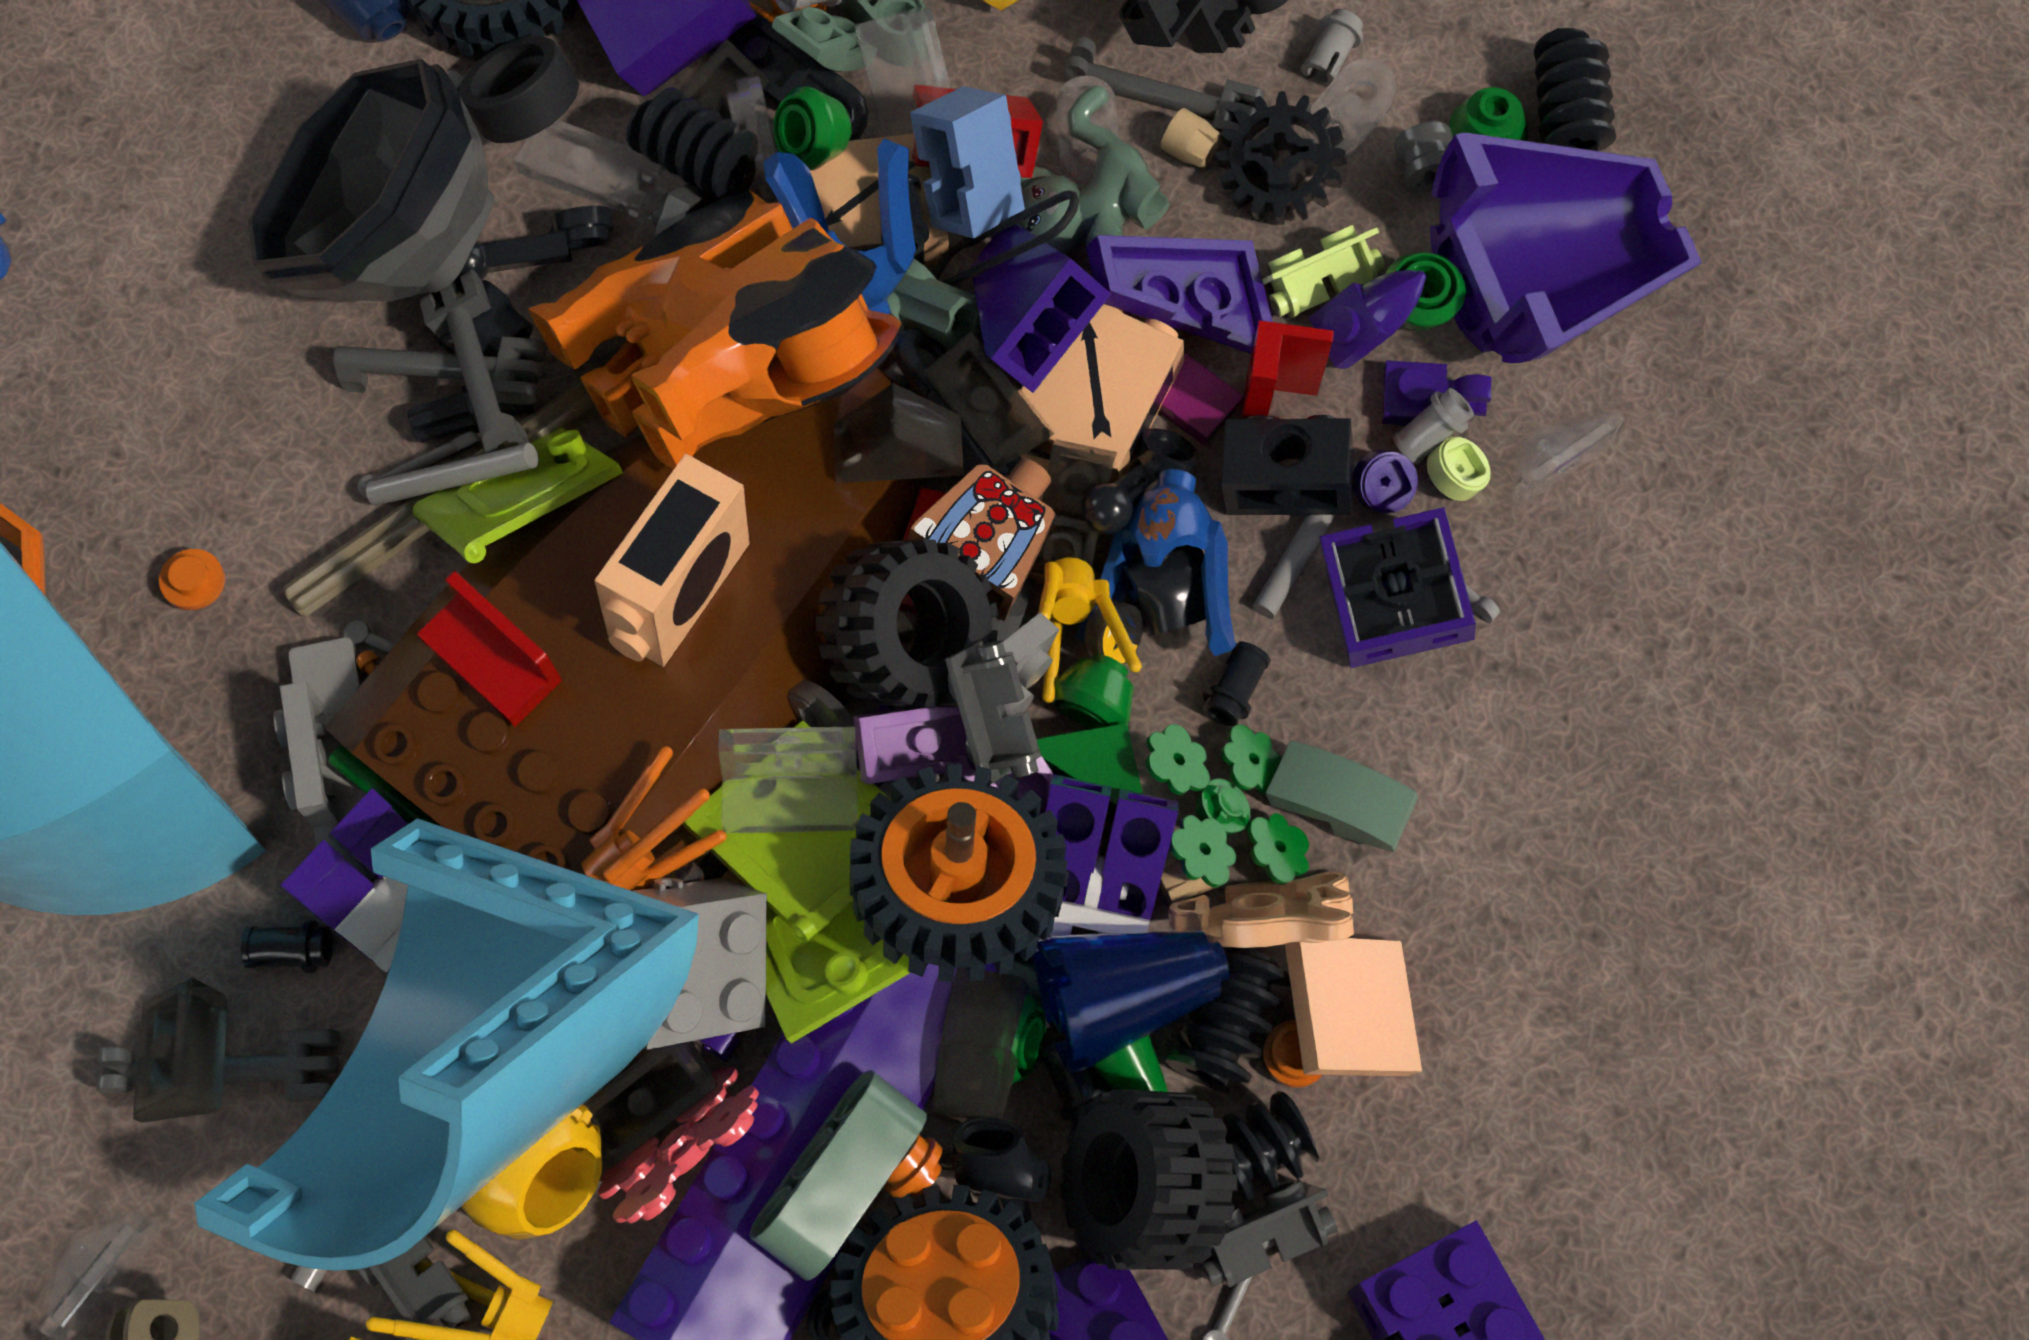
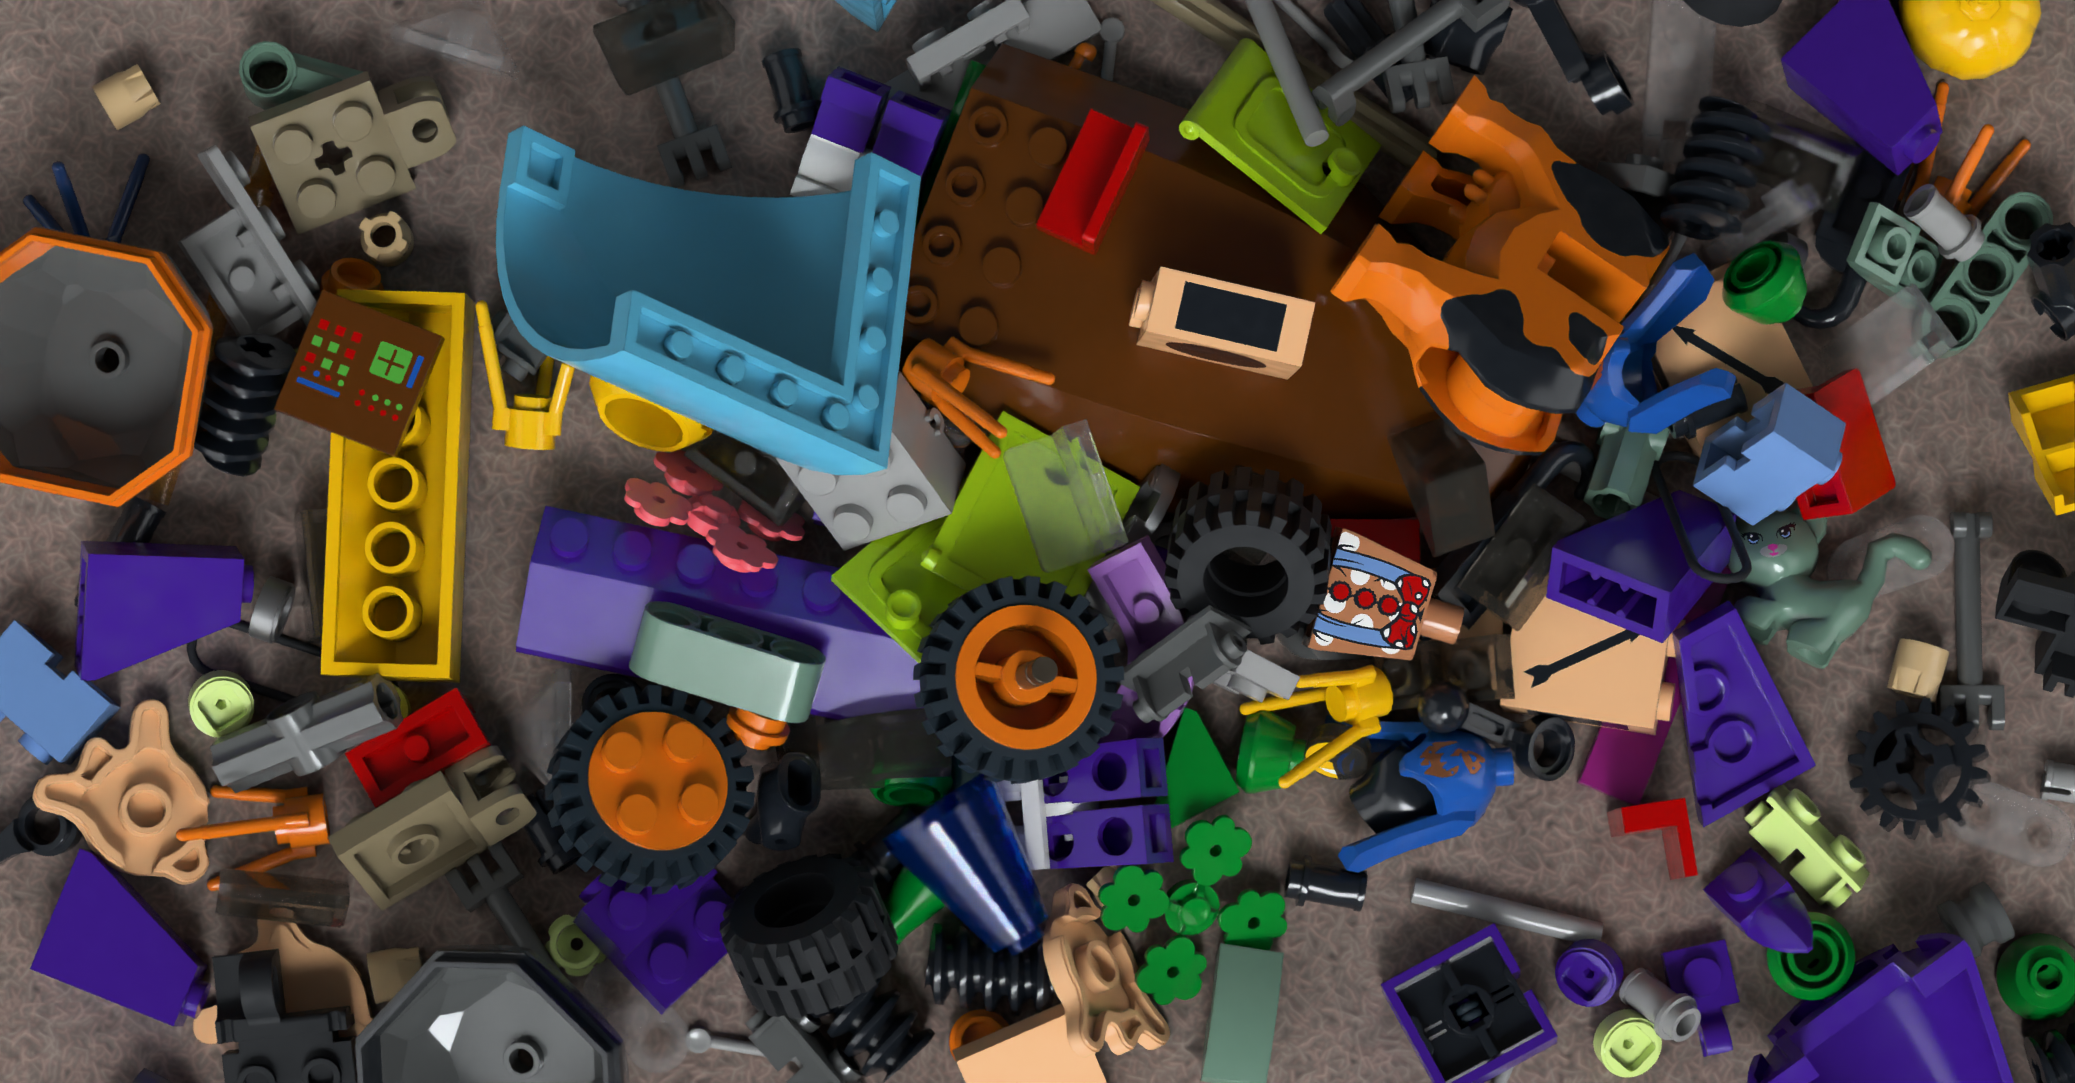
camera: 75 degrees right, 15 degrees up
black brick [1221,415,1354,515] -> none

